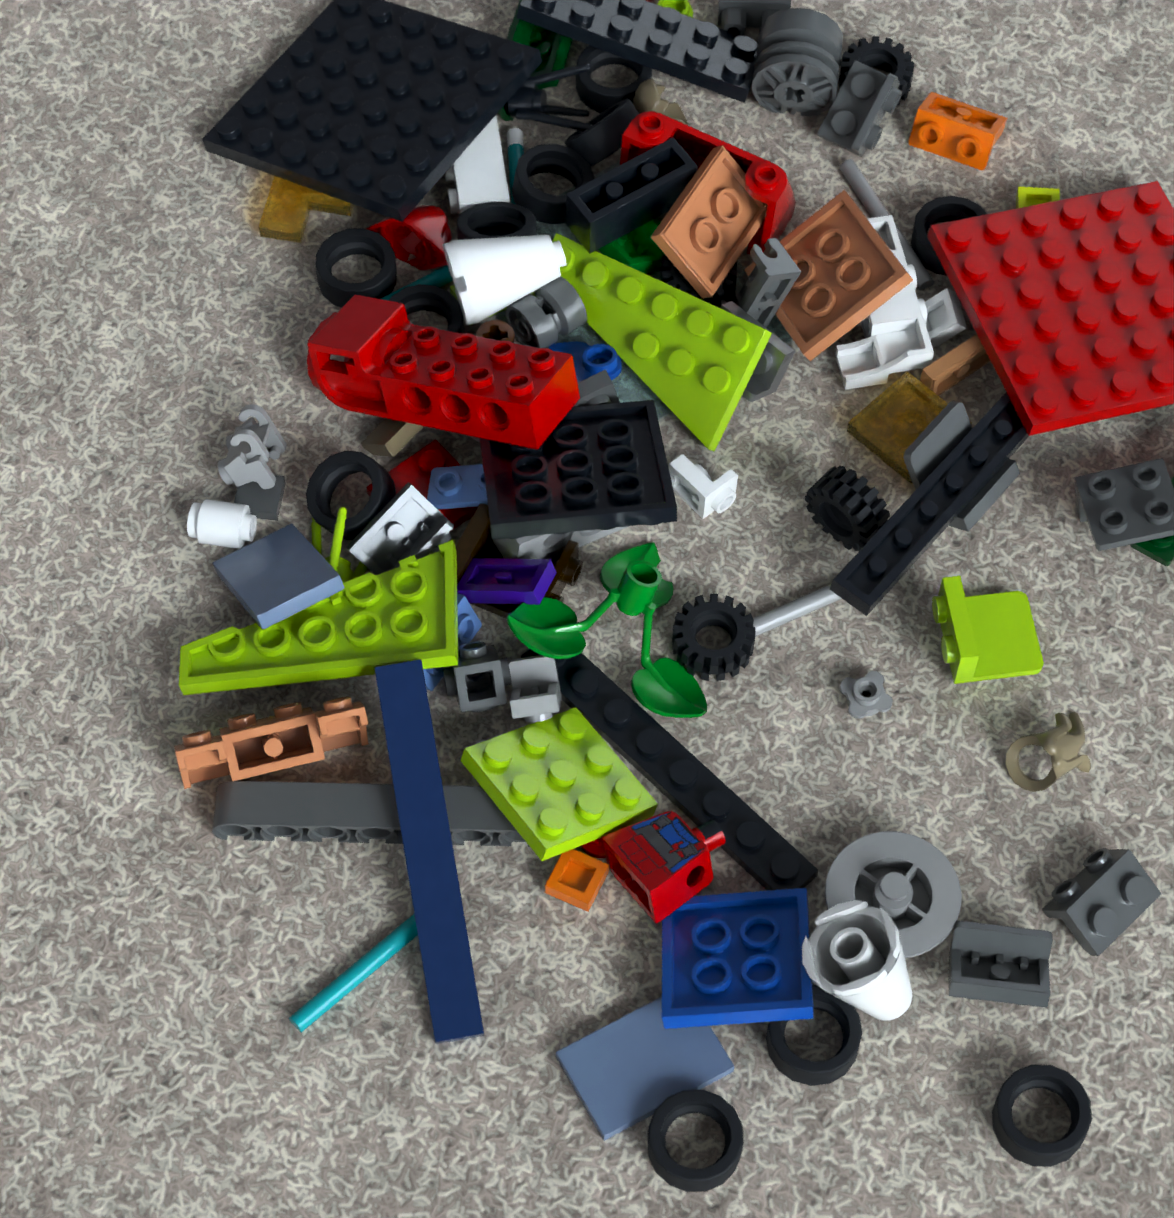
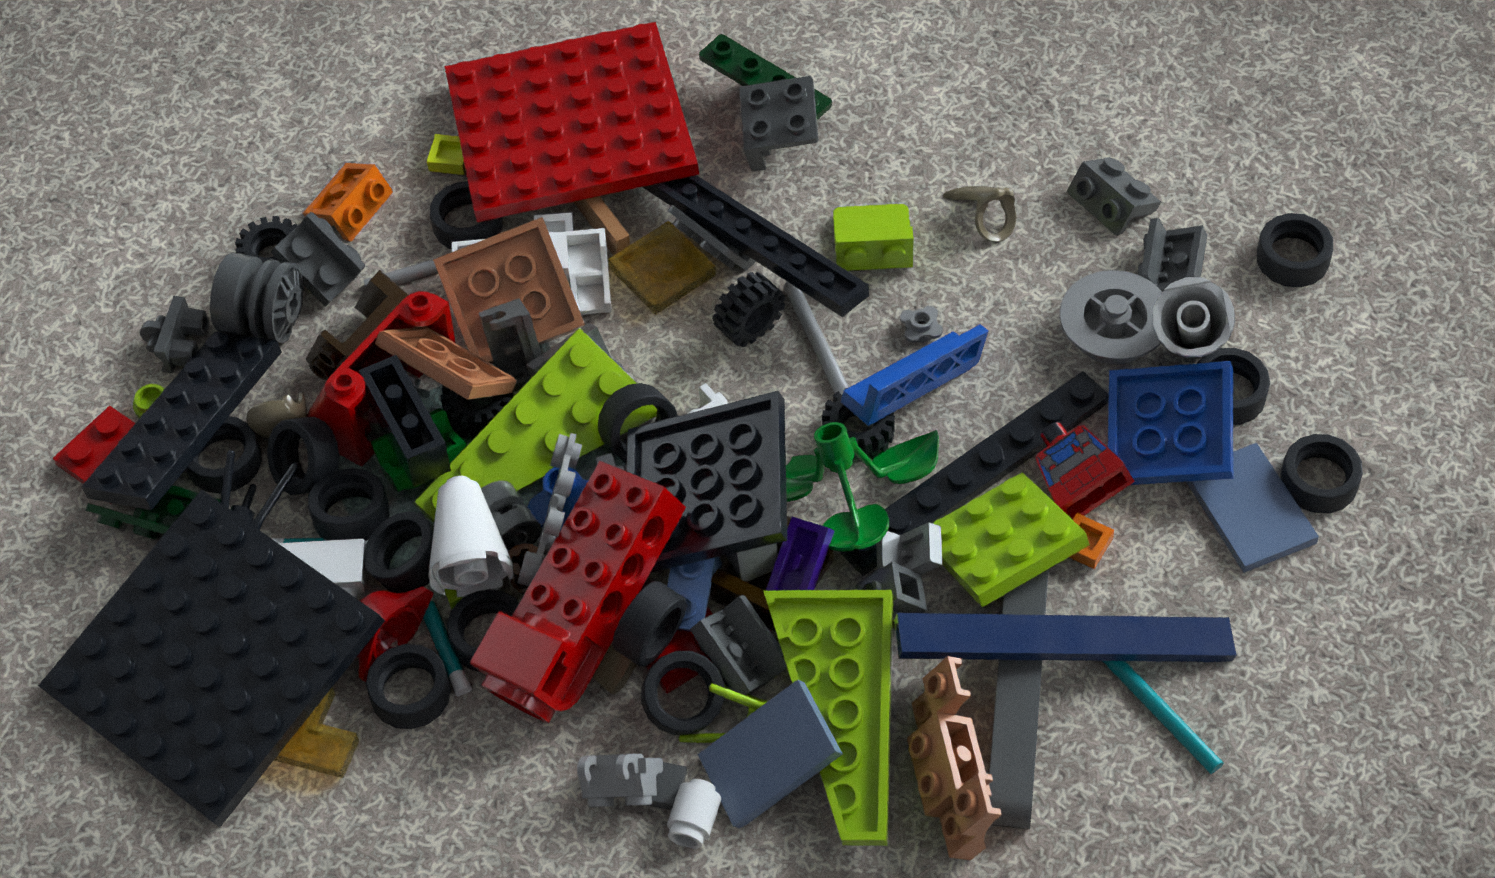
camera: 80 degrees left, 5 degrees down
none -> dark brown panel [306,270,409,380]
none -> light grey plant [517,433,582,587]
none -> black tyre [598,383,678,462]
none -> black tyre [612,581,687,666]
none -> blue fence [841,324,989,426]

